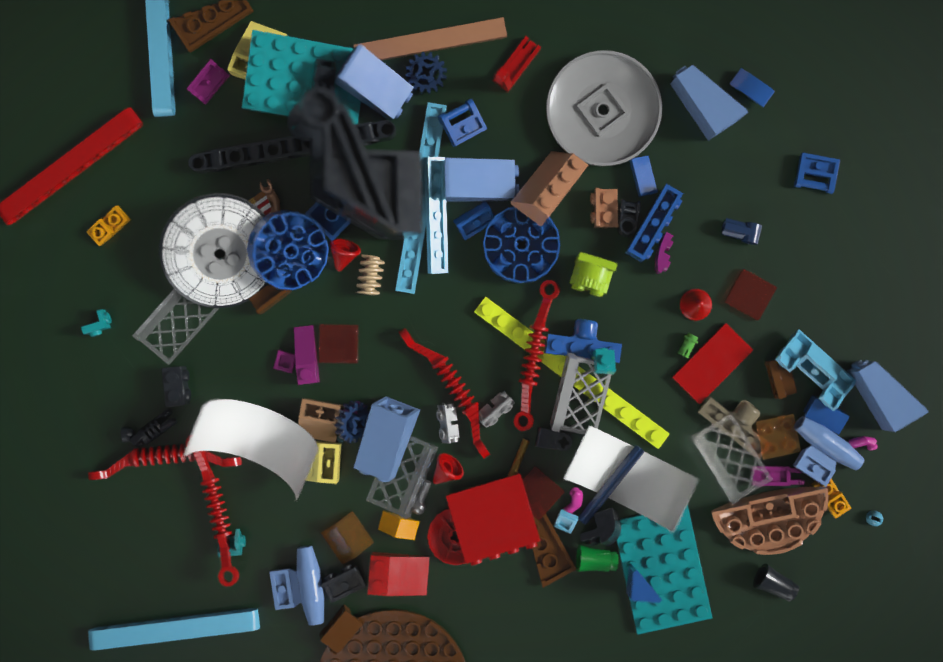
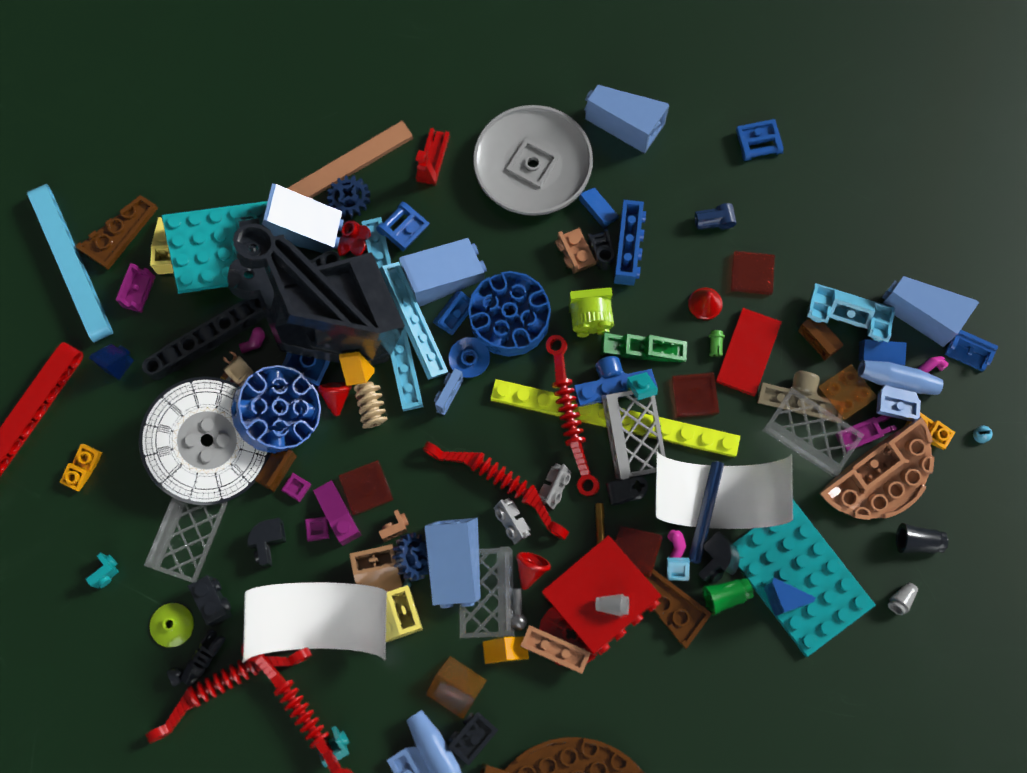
camera: 25 degrees left, 15 degrees down
red slope [368,552,430,596] -> none
nougat slope [510,151,588,227] -> none
magenta slope [655,232,673,274] -> none
blue slope [730,68,775,107] -> none
none -> clear blue slope [89,344,134,380]
none -> lime dish [150,603,194,647]
none -> tan tile [223,356,254,385]
none -> dark pink arm [239,327,265,354]
none -> black brick [248,518,286,568]
none -> magenta tile [281,473,311,502]
none -> red plate [338,221,371,256]
none -> light orange slope [339,352,374,386]
none -> nougat bracket [379,509,409,543]
none -> medium blue plate [434,368,463,416]
none -> blue dish [449,337,490,378]
none -> nougat plate [521,625,591,674]
none -> light grey cone [596,594,629,617]
none -> green slope [601,333,687,362]
none -> clear red tile [672,372,719,418]
none -> light grey cone [888,582,918,615]
none -> blue hinge [944,330,998,372]

